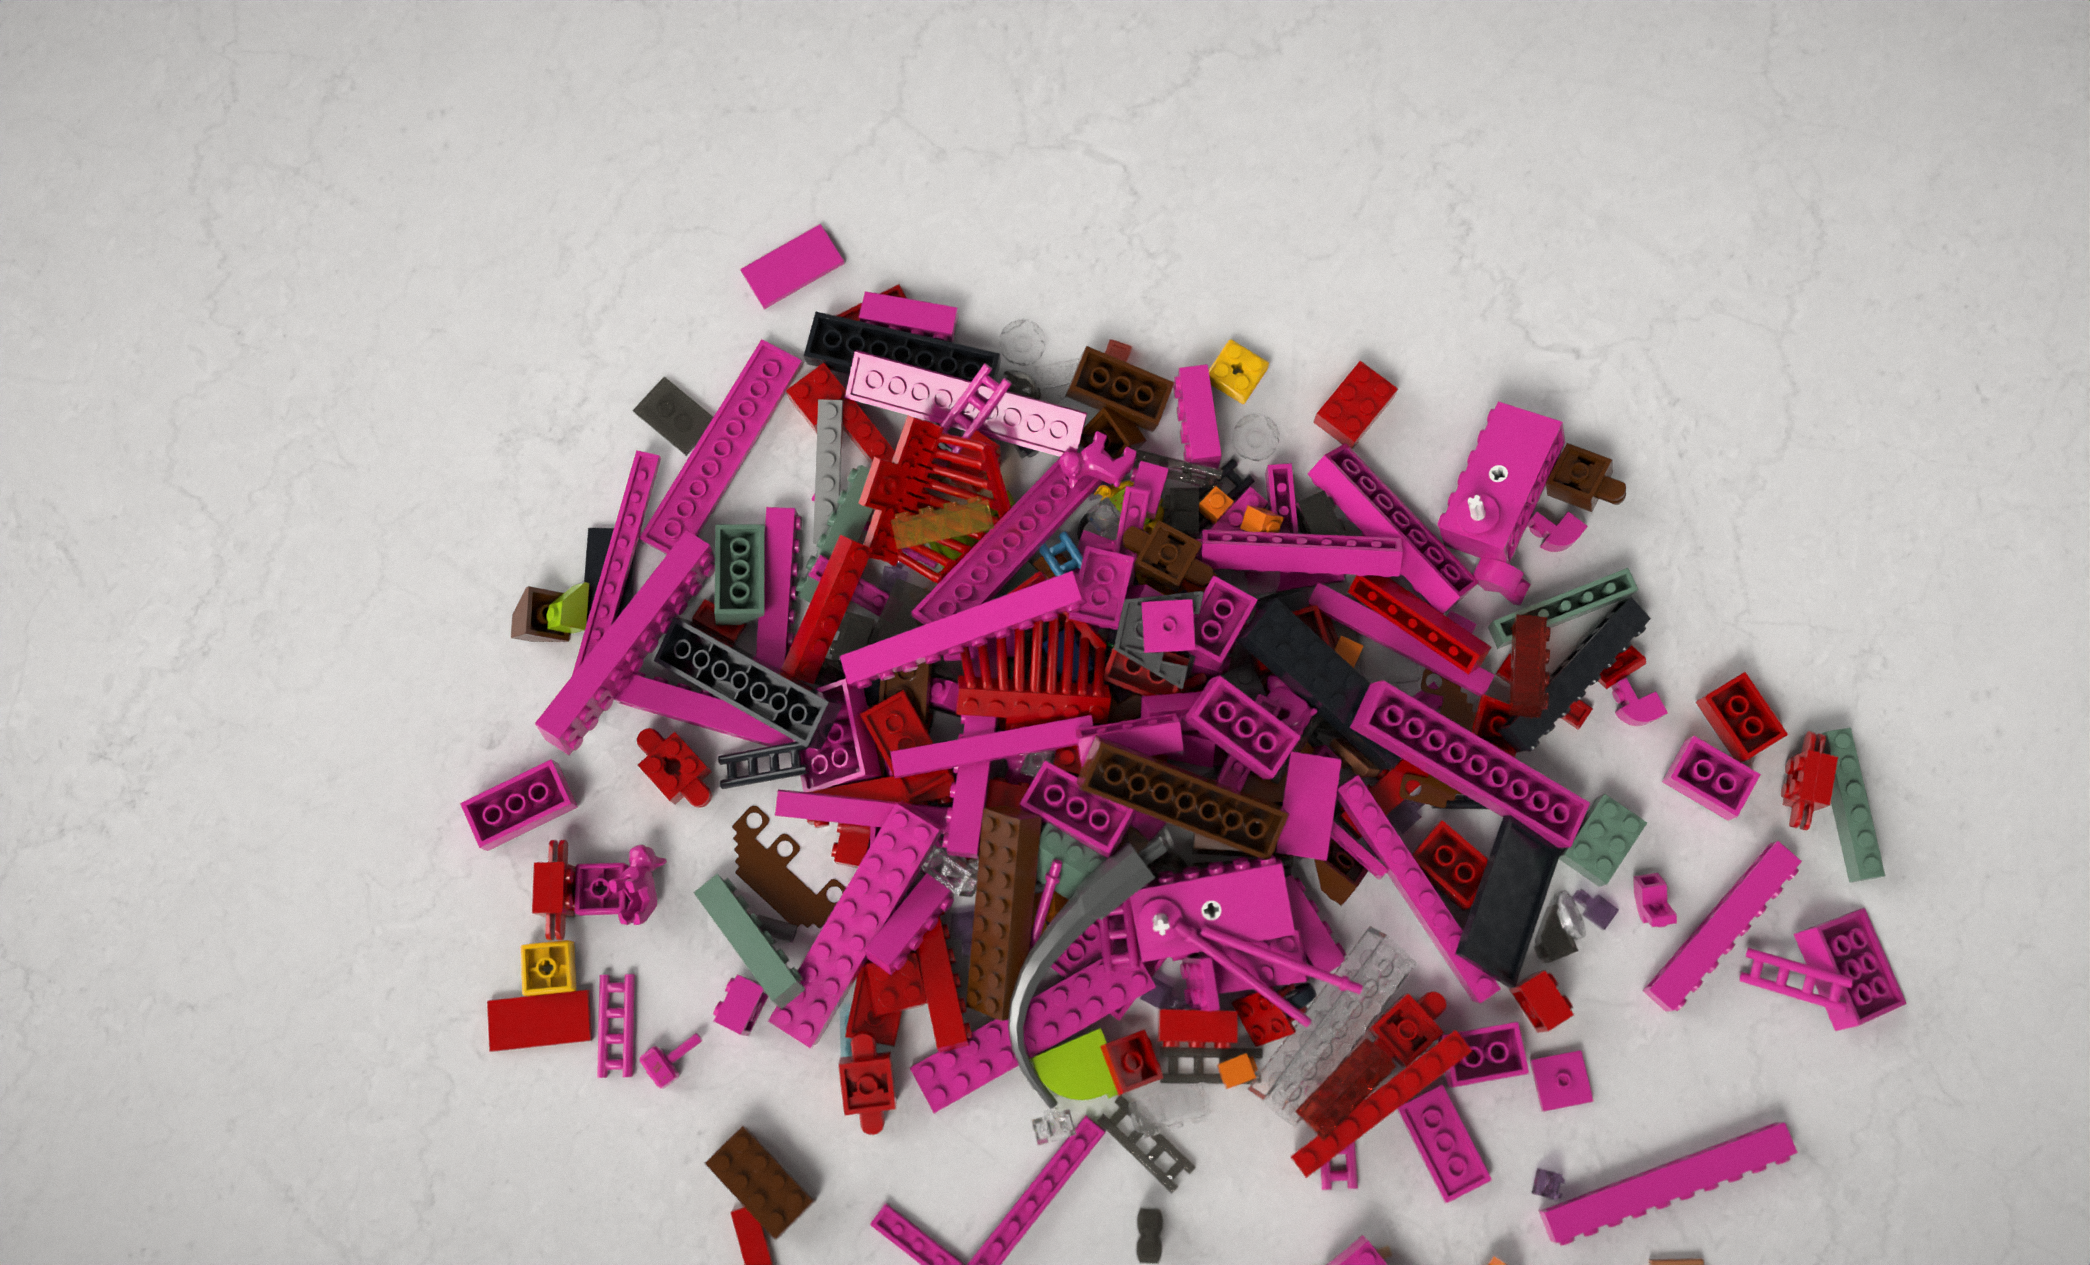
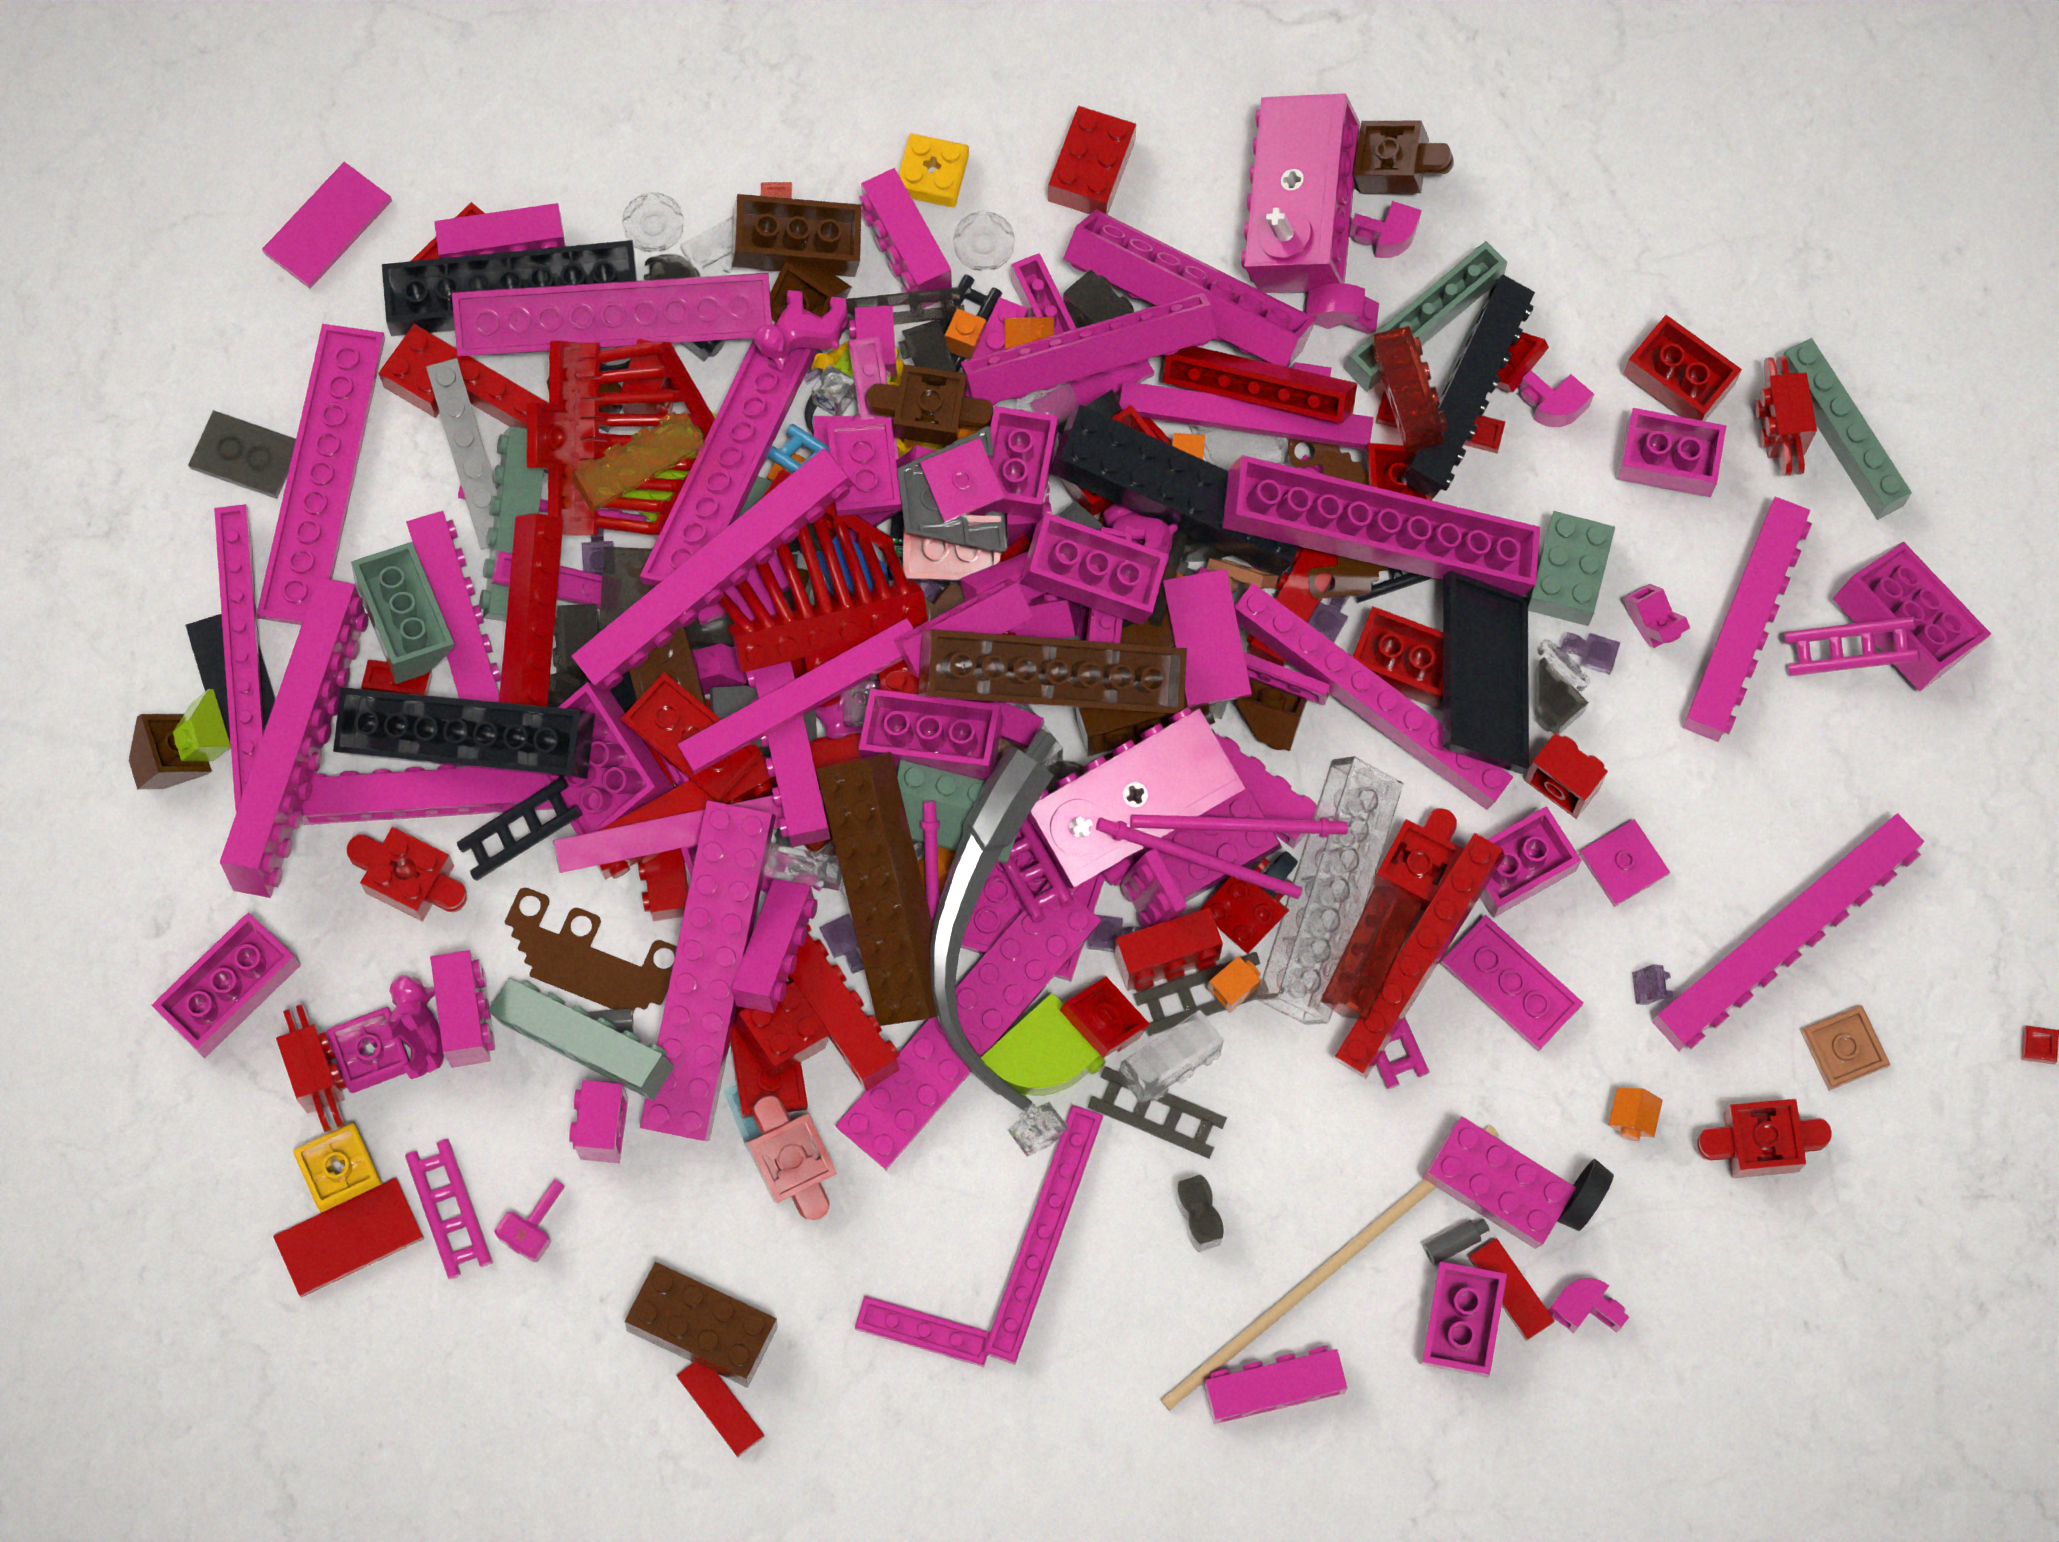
camera: 25 degrees left, 5 degrees down
dark pink bar [940,363,1012,454] -> none
none -> dark pink brick [430,950,495,1068]

